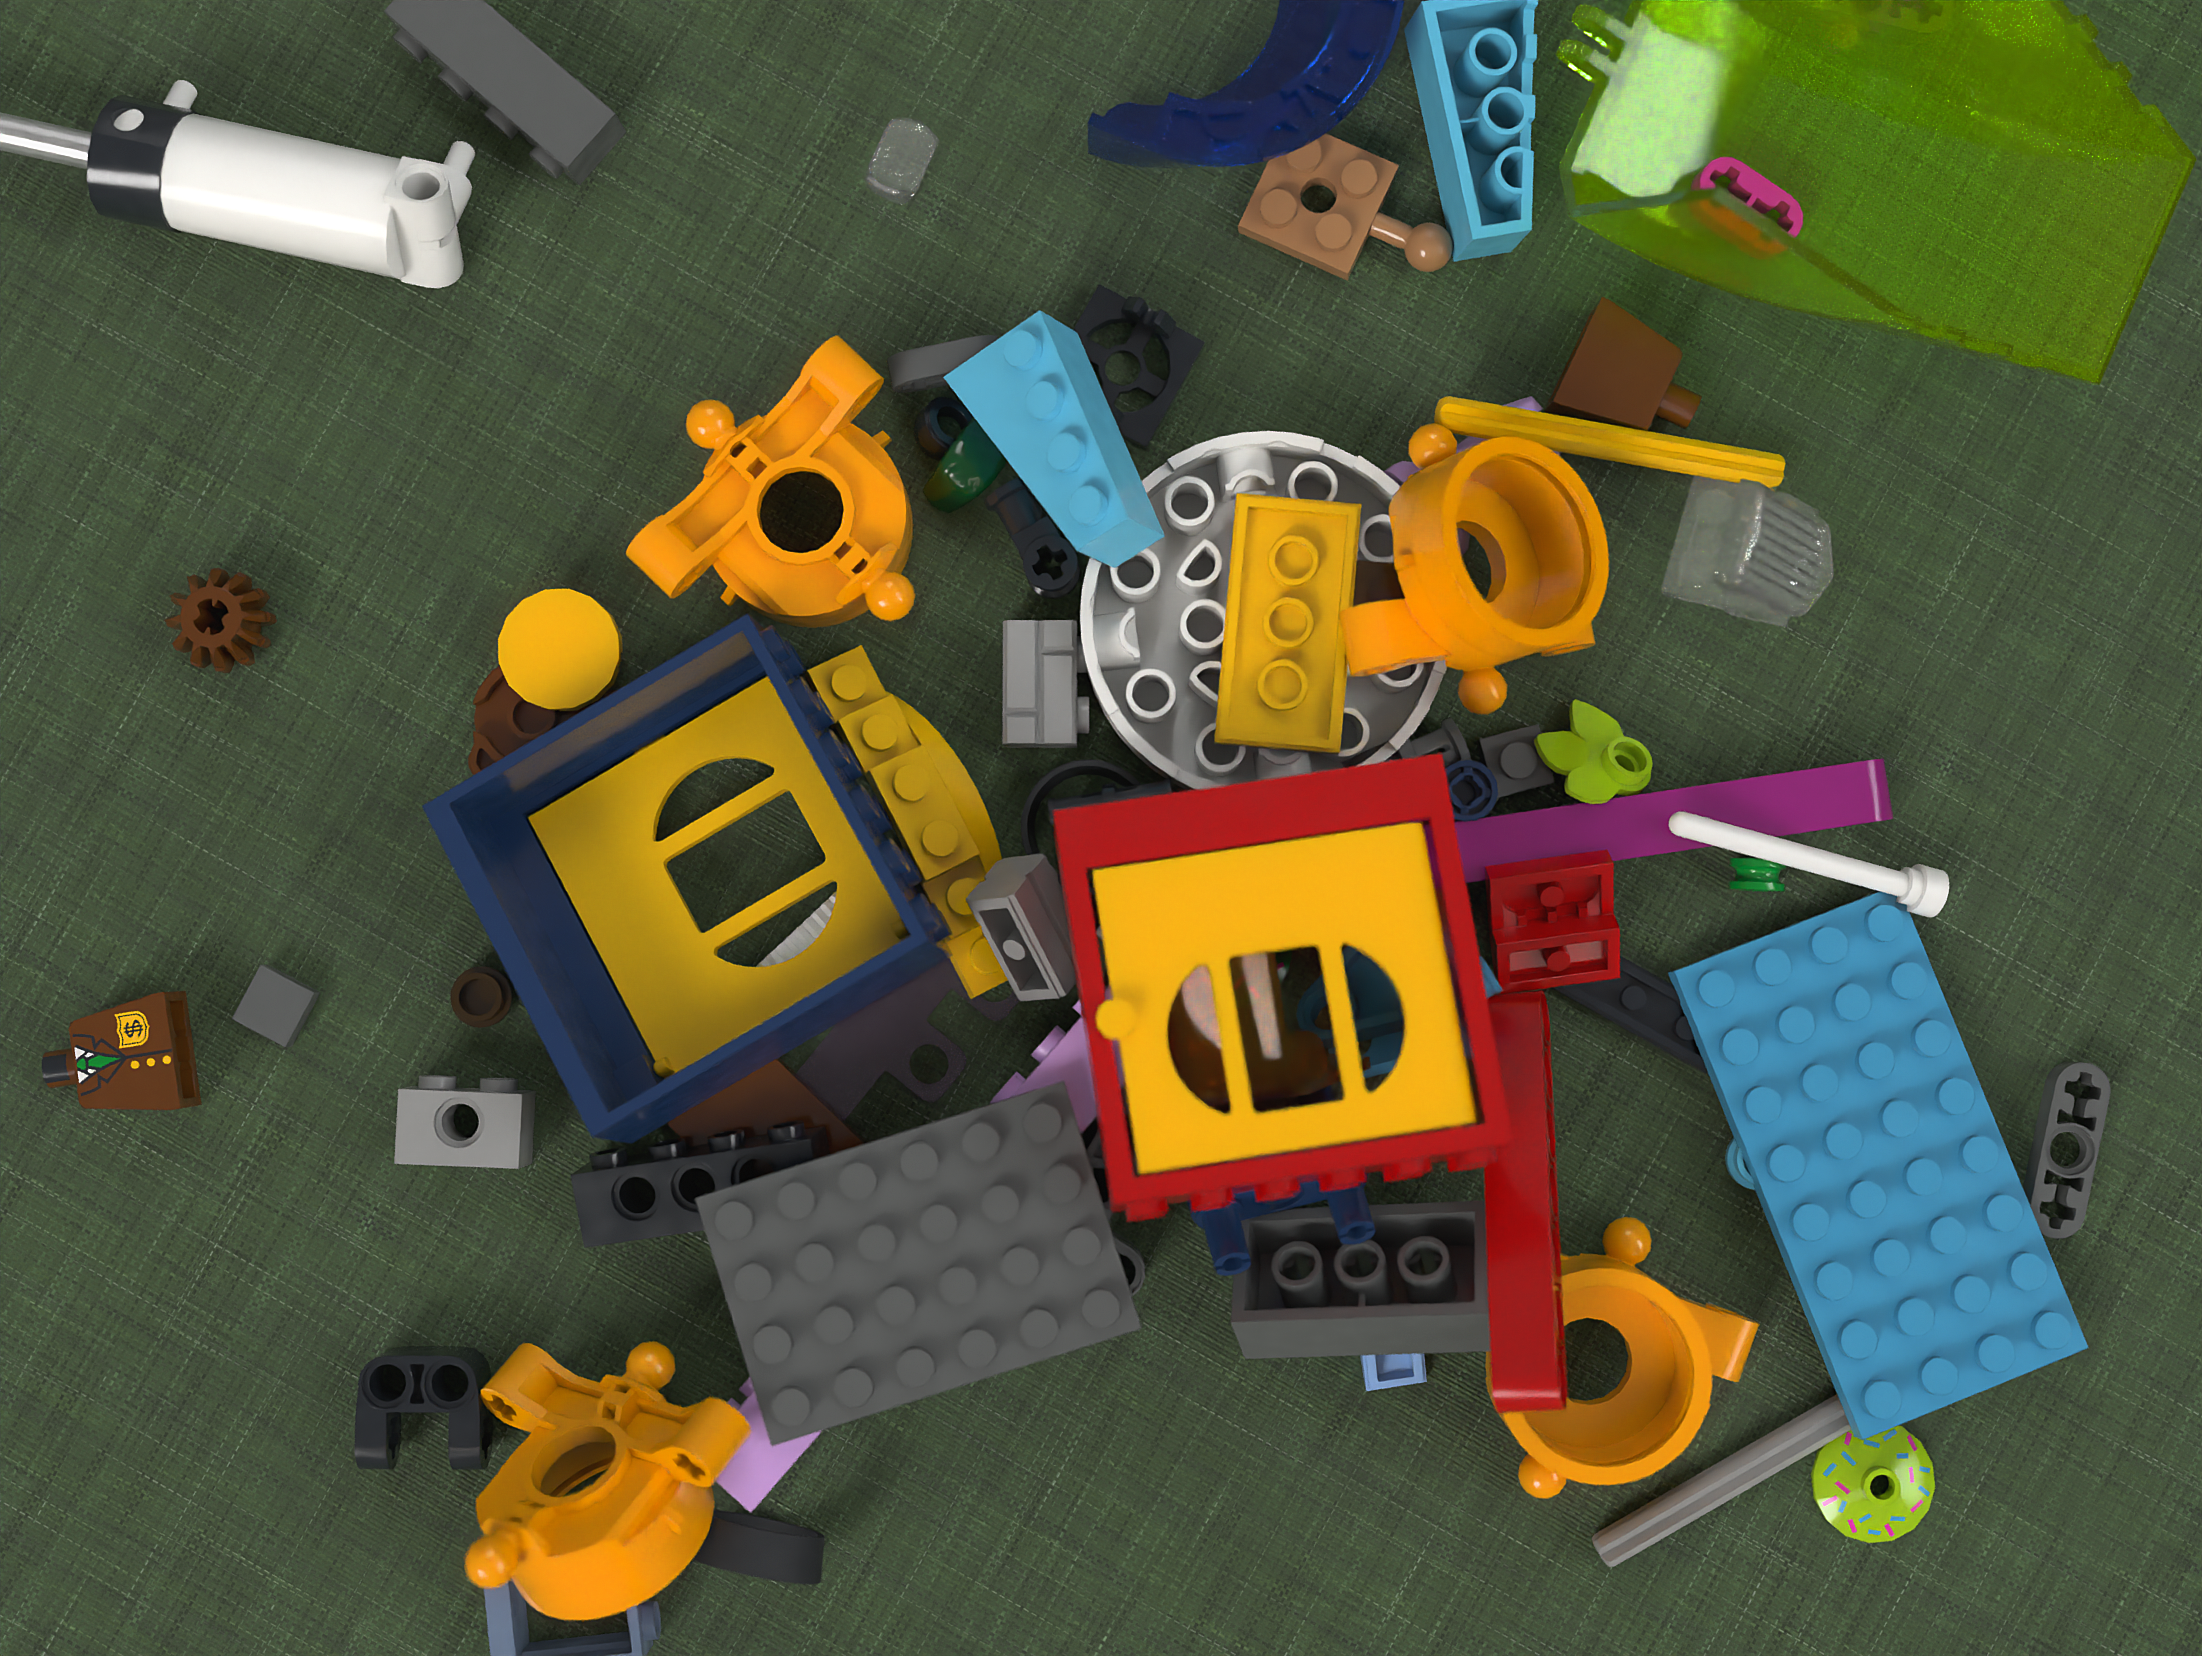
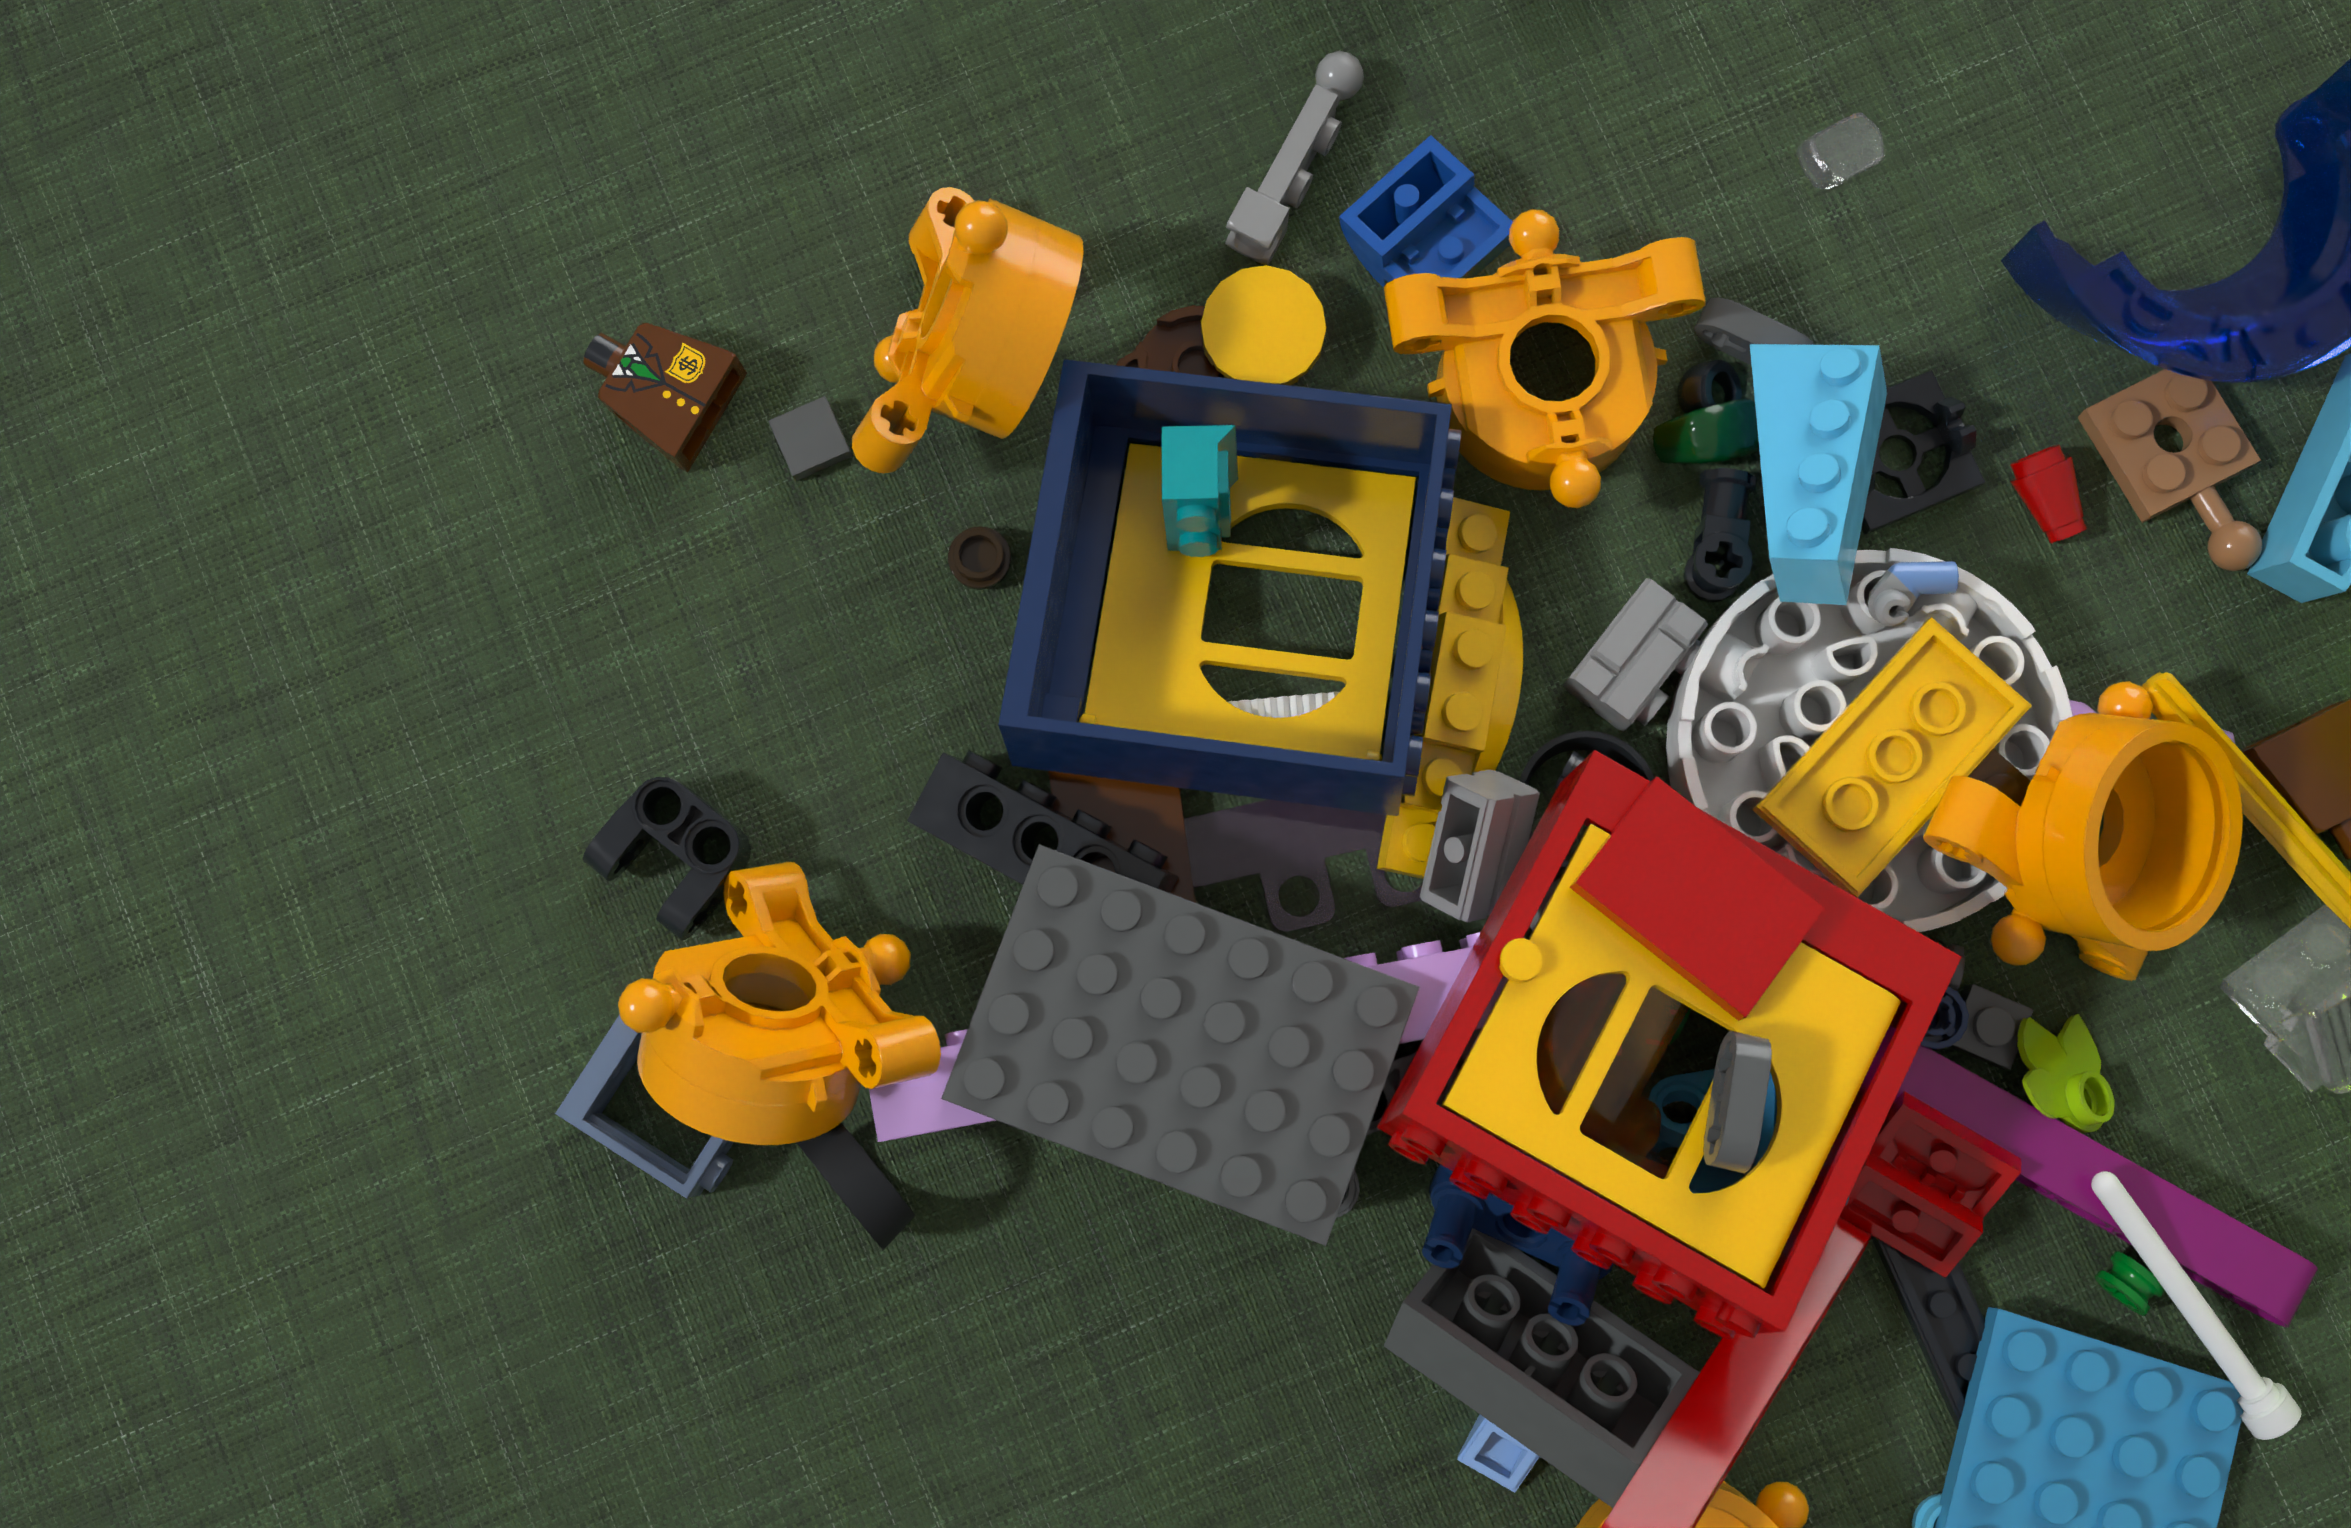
camera: 40 degrees right, 5 degrees down
reddish brown gear [164,568,277,673] -> none
light grey brick [394,1075,536,1169] -> none
none -> light orange piece [852,187,1083,474]
none -> teal window [1162,425,1238,557]
none -> light grey plate [1225,50,1364,265]
none -> blue brick [1339,135,1513,288]
none -> red tile [1569,776,1825,1021]
none -> dark grey beam [1703,1031,1772,1174]
none -> arm [1868,561,1959,626]
none -> red cone [2010,444,2087,543]

